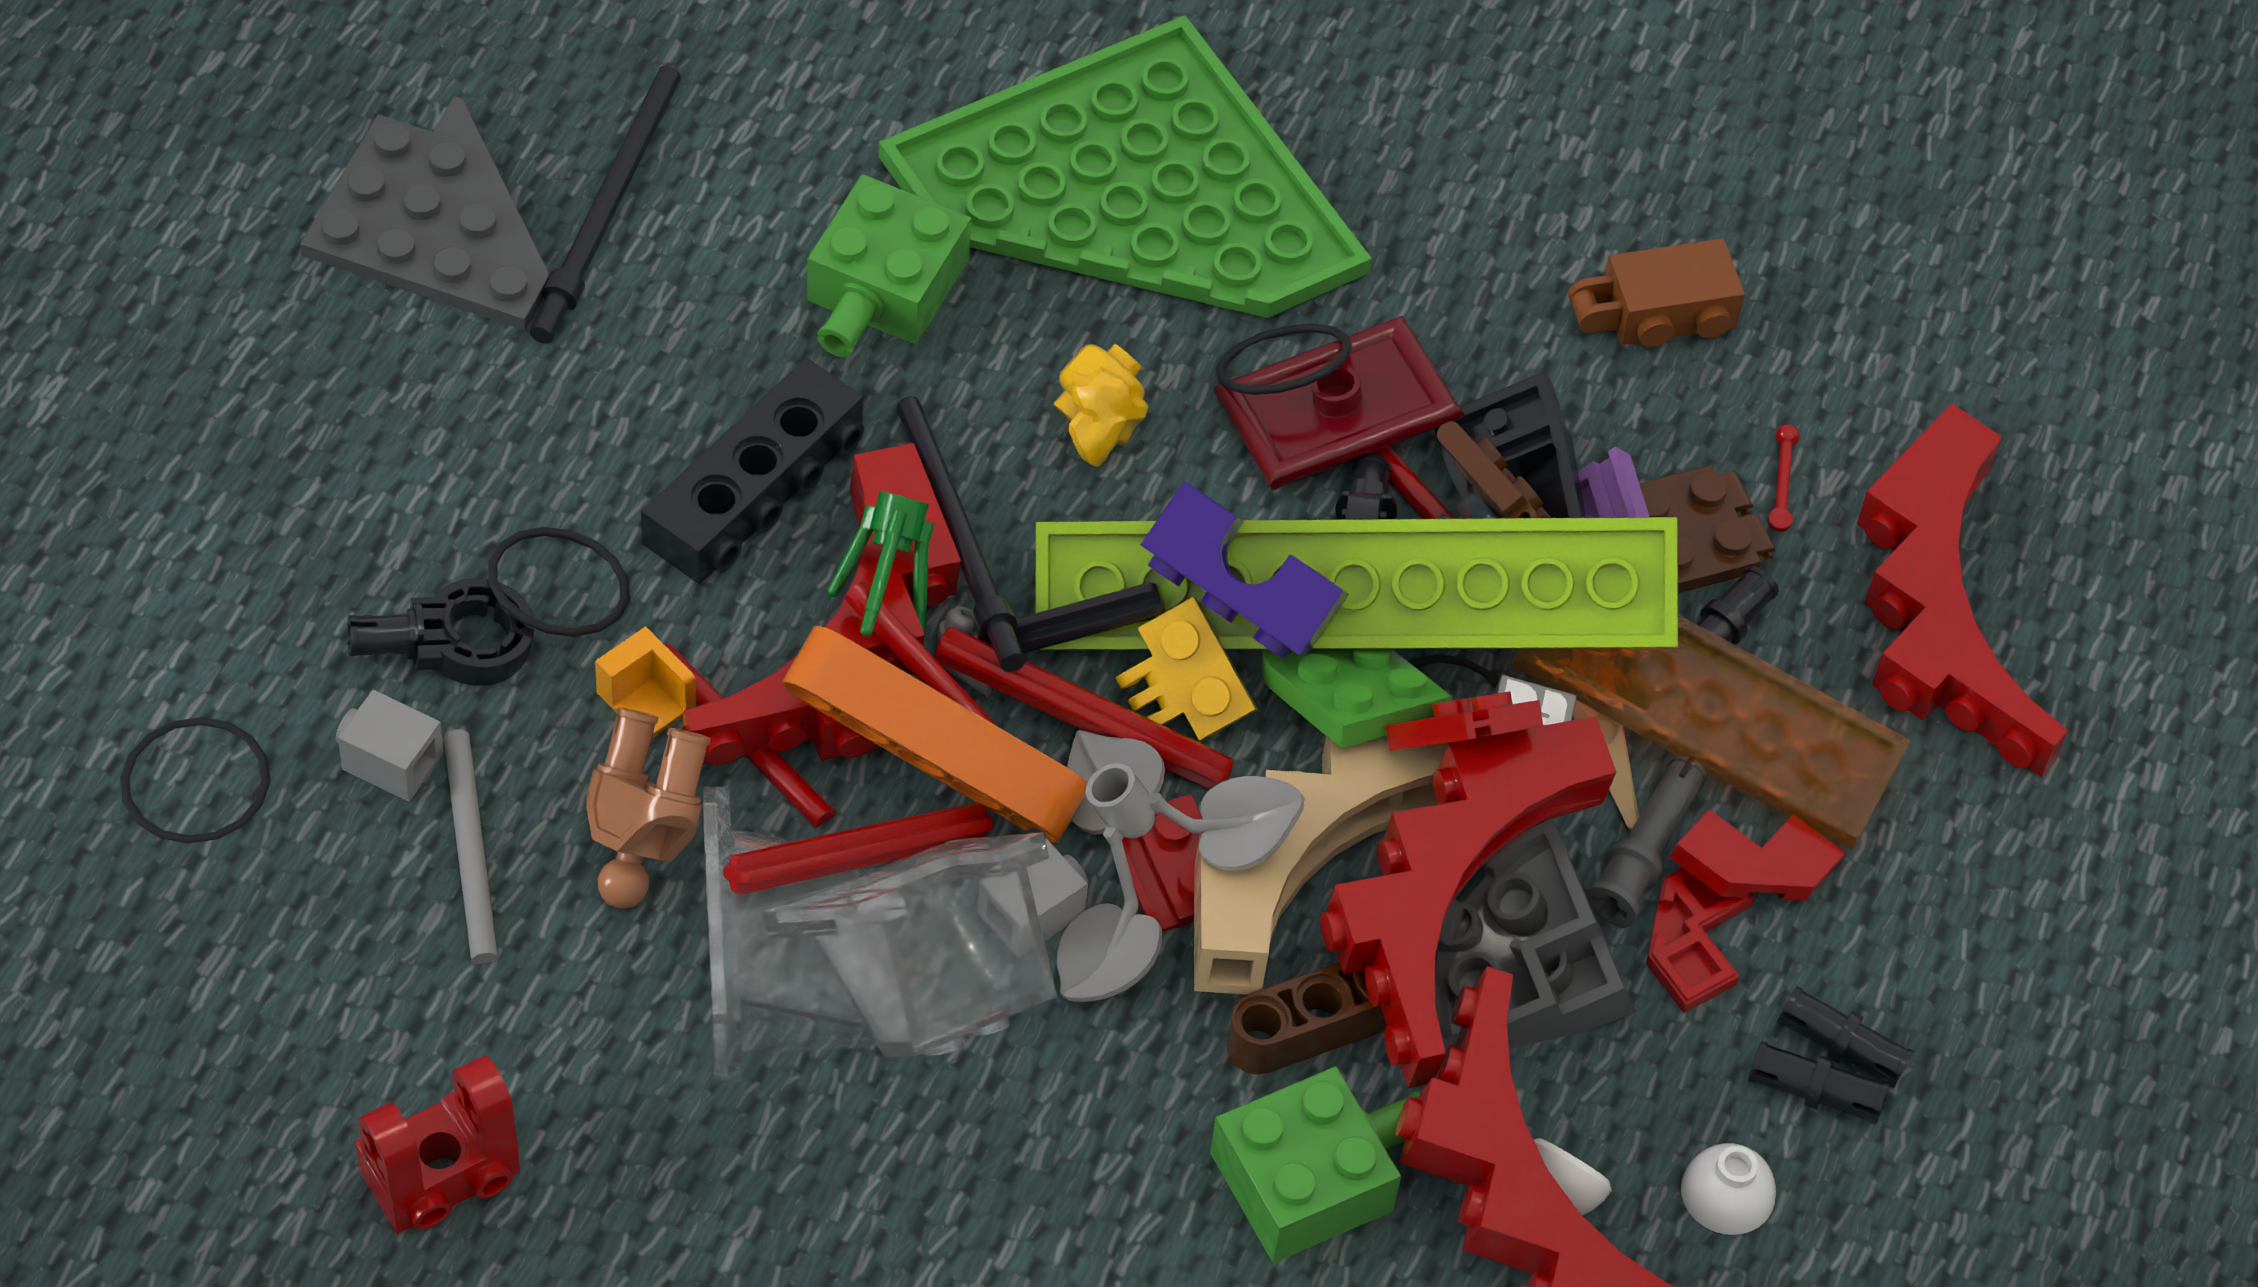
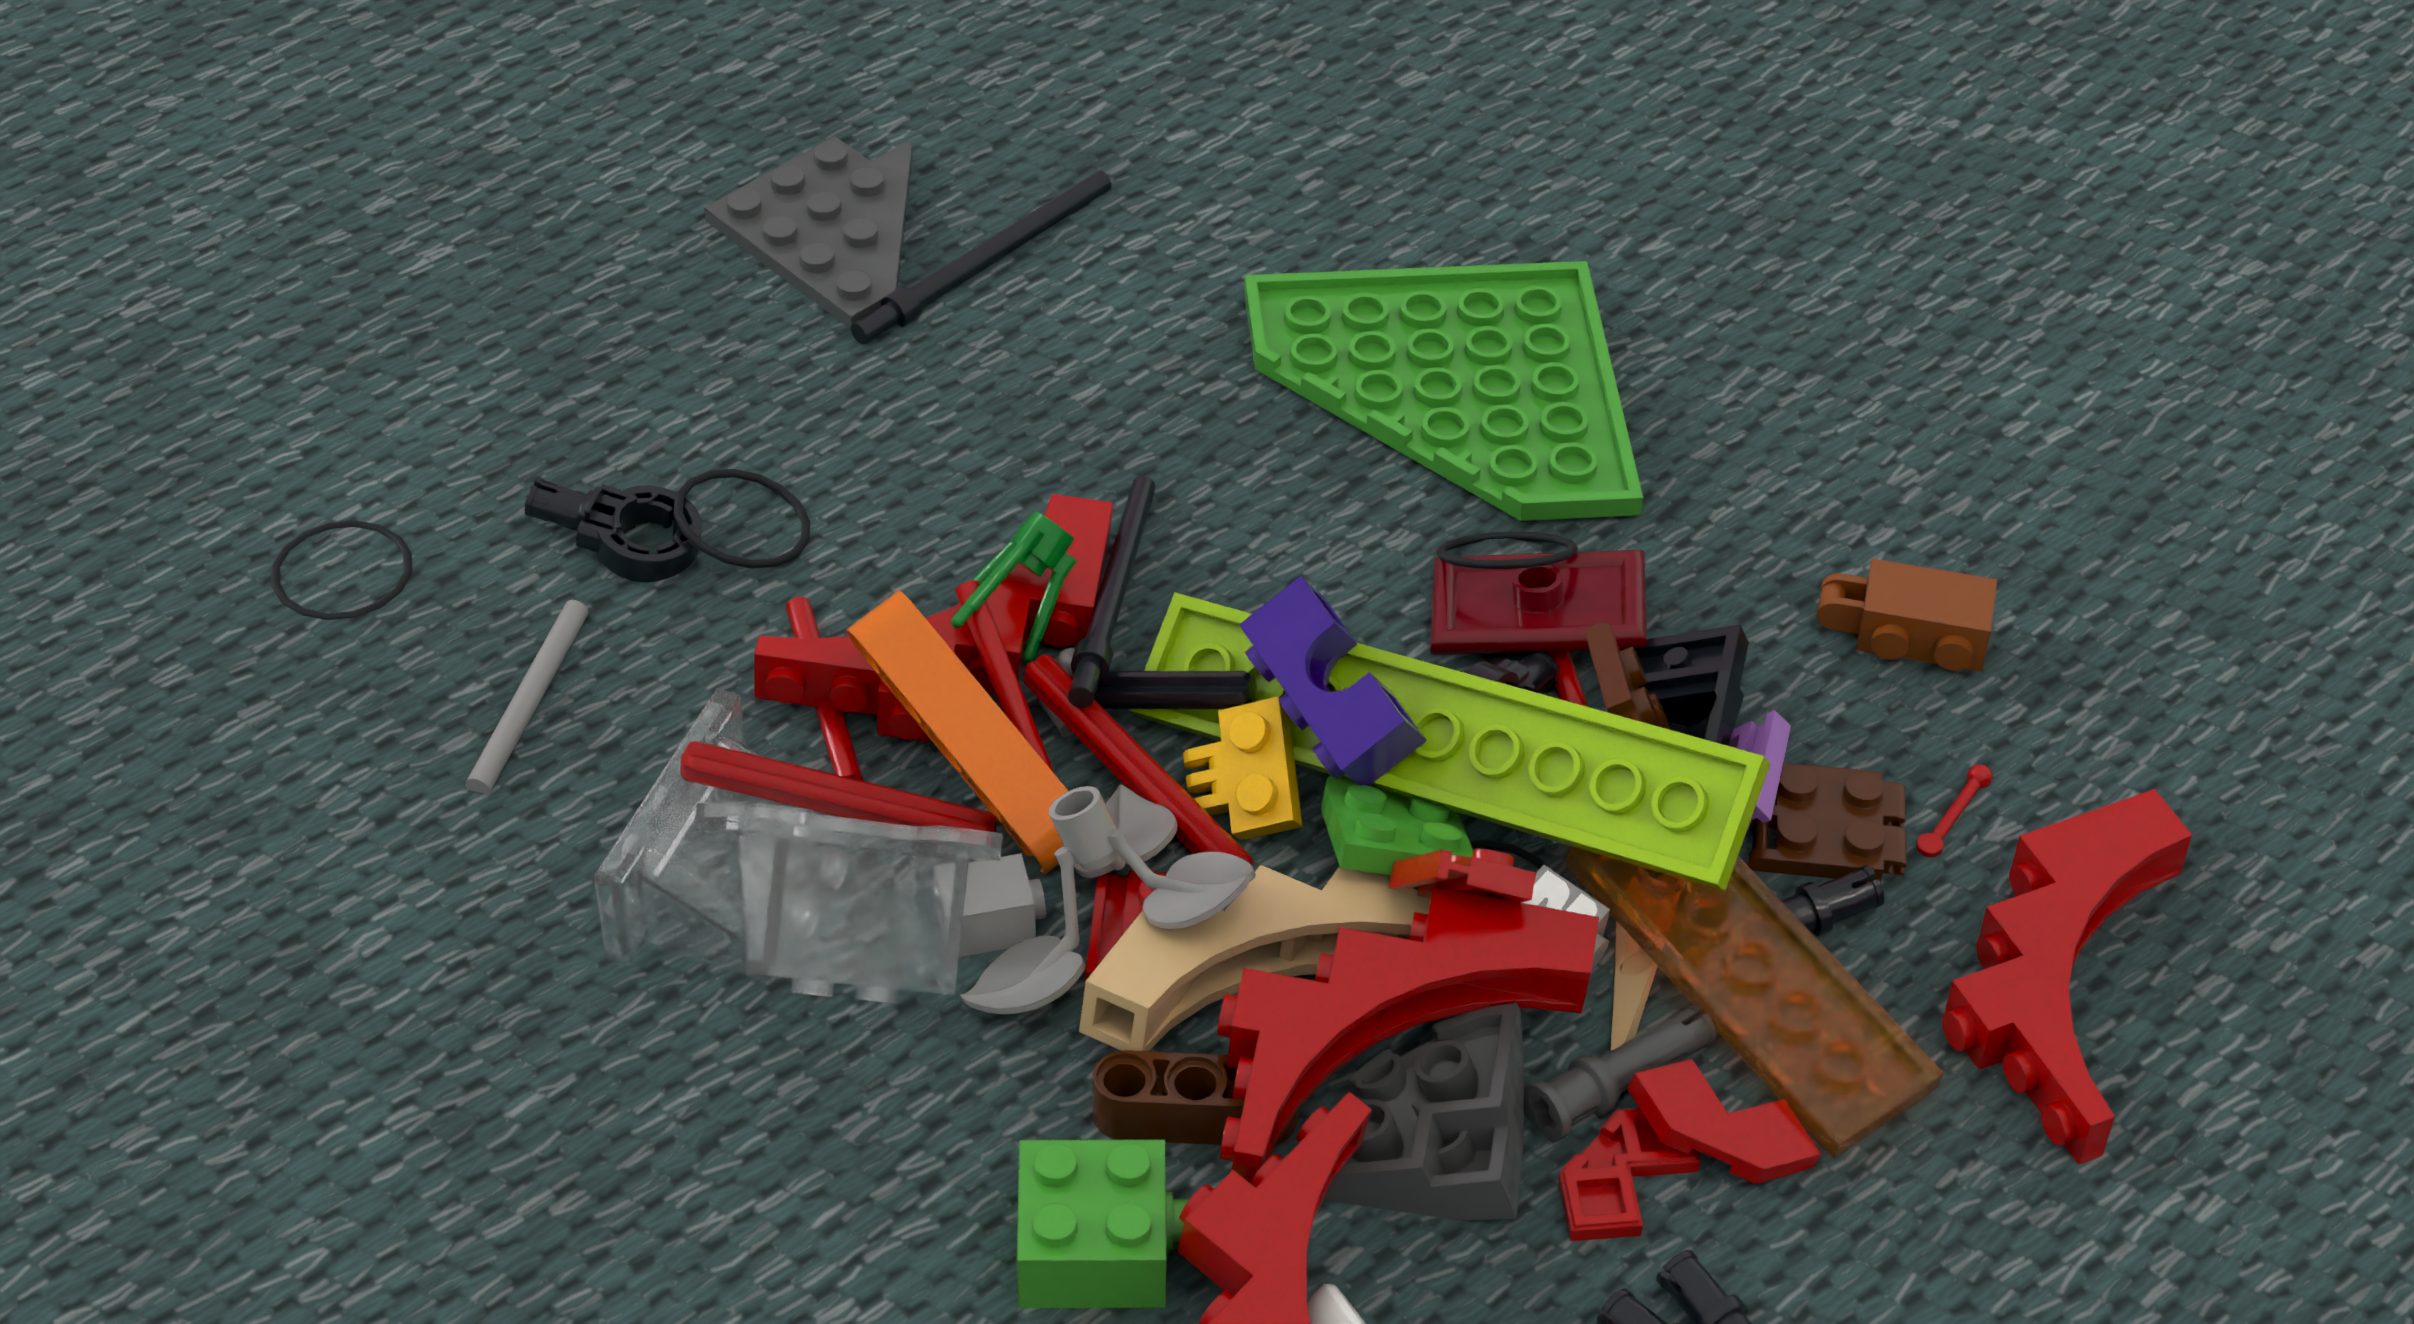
camera: 30 degrees right, 10 degrees down
light grey brick [336,690,444,802] -> none
red brick [355,1055,520,1234] -> none
nougat connector [586,707,711,909] -> none
light orange panel [595,626,696,738] -> none
black brick [641,357,864,584] -> none
bright green brick [807,174,971,357] -> none
yellow head [1053,344,1149,467] -> none

